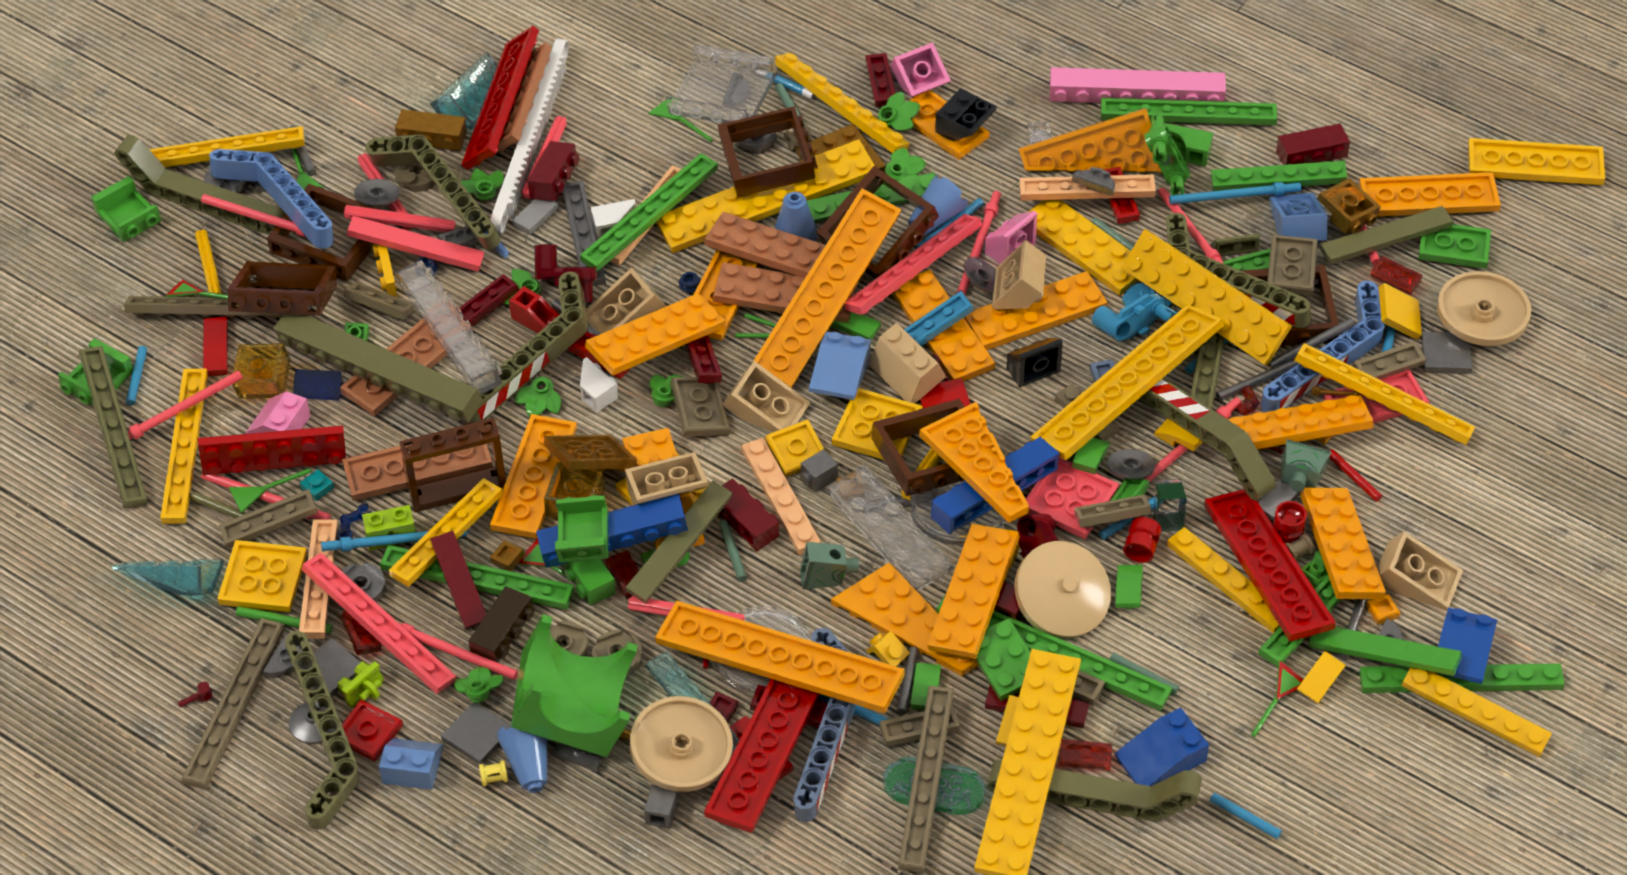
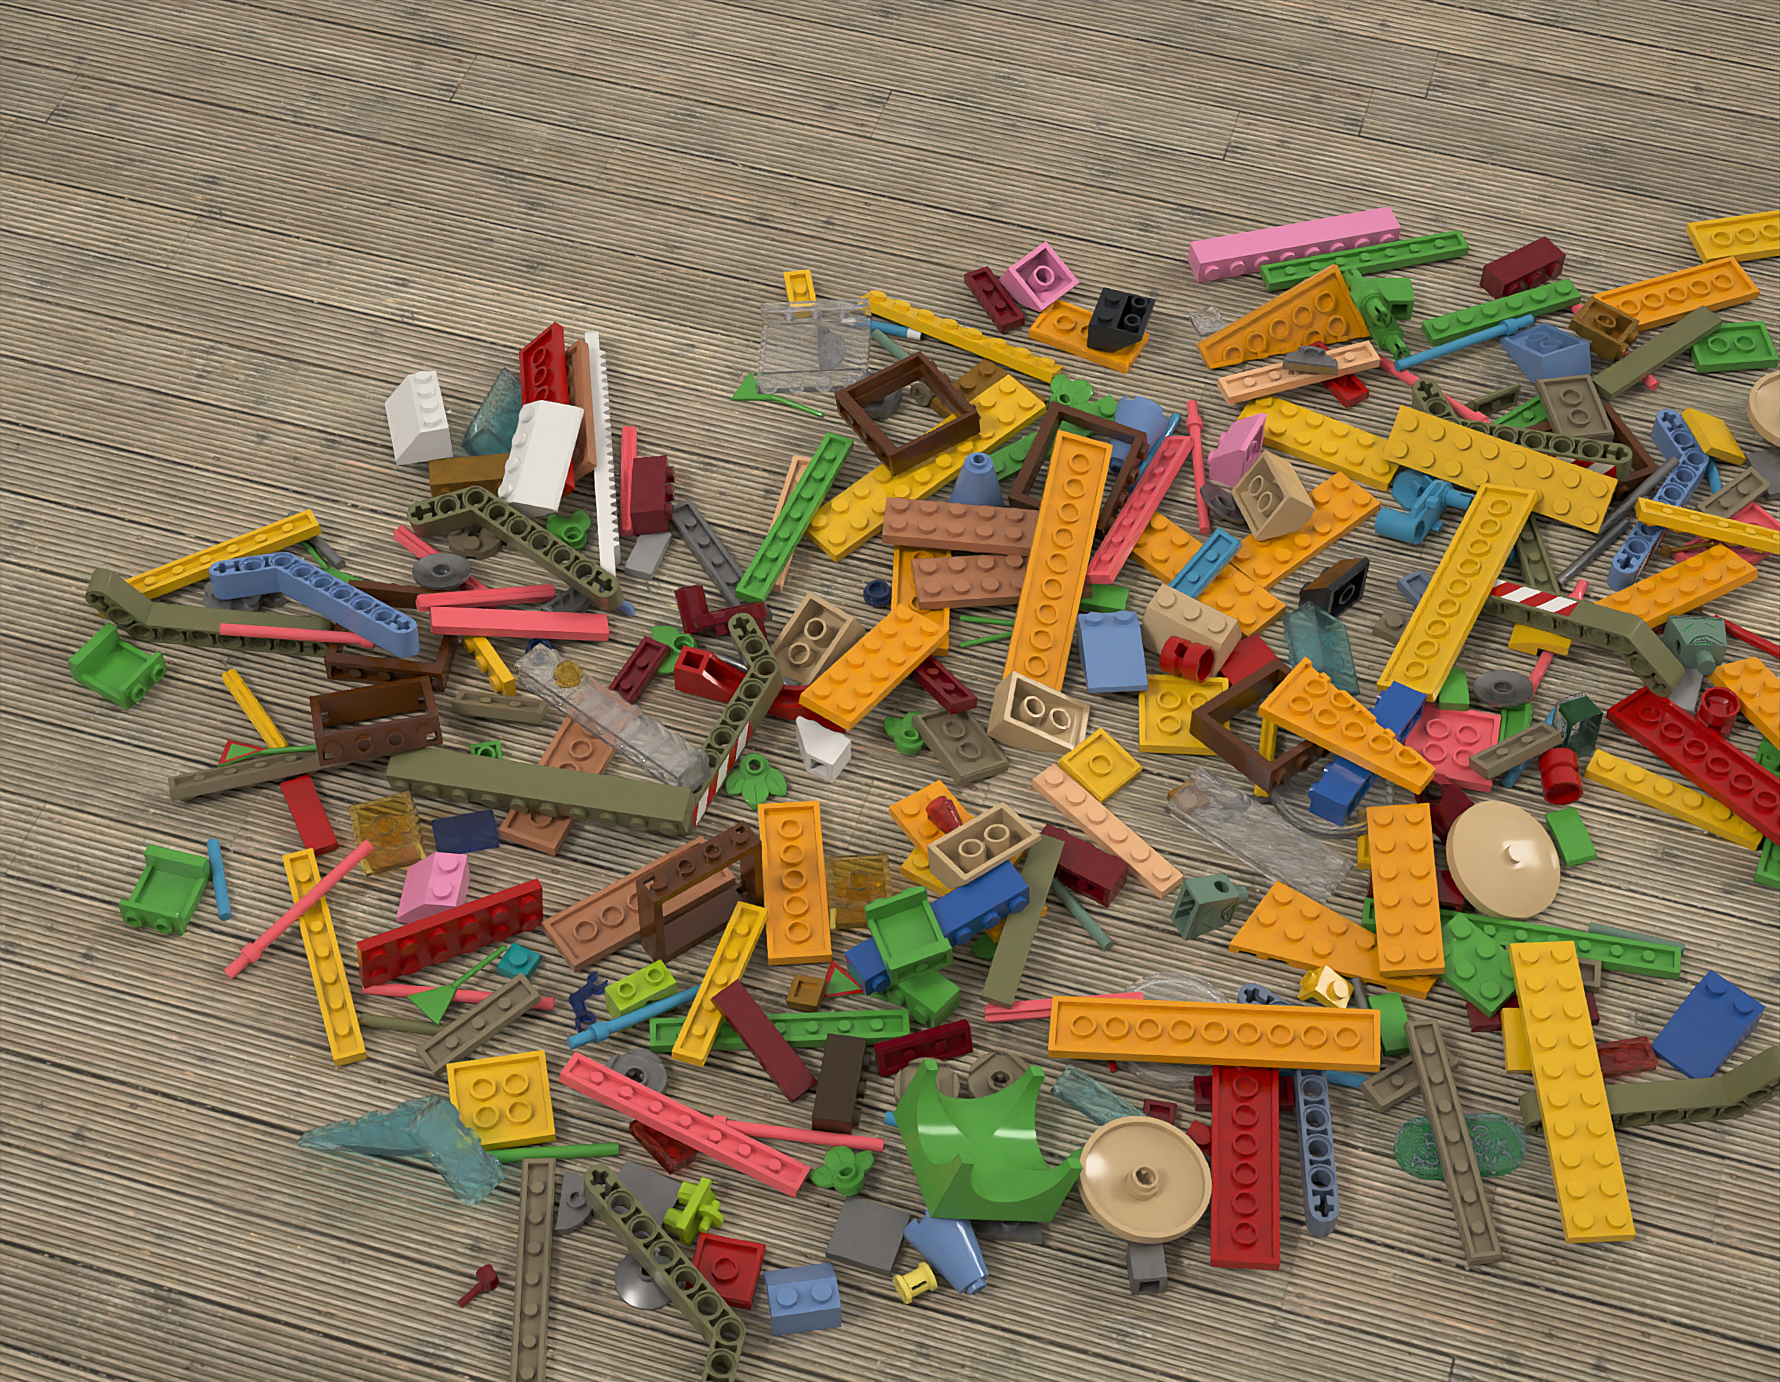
camera: 20 degrees left, 0 degrees up
olive tile [79,346,147,509] -> none
light nougat plate [299,520,338,639] -> none
pearl gold plate [544,434,637,473] -> none
white slope [591,199,636,240] -> none
clear red plate [605,550,639,600] -> none
flat silver brick [800,449,838,492] -> none
bright green plate [878,92,920,131] -> none
sand green bar [1091,217,1134,251] -> none
clear red arm [1238,385,1259,416] -> none
dark tan bush [1285,534,1315,562] -> none
clear red plate [1370,256,1423,295] -> none
none -> white slope [385,371,453,466]
none -> clear light blue brick [403,1100,506,1205]
none -> white slope [498,400,584,519]
none -> clear yellow plate [553,661,583,688]
none -> yellow plate [783,269,818,317]
none -> dark red plate [873,1019,973,1077]
none -> clear red cone [925,796,963,835]
none -> red wheel [1159,636,1215,683]
none -> clear light blue slope [1282,601,1360,697]

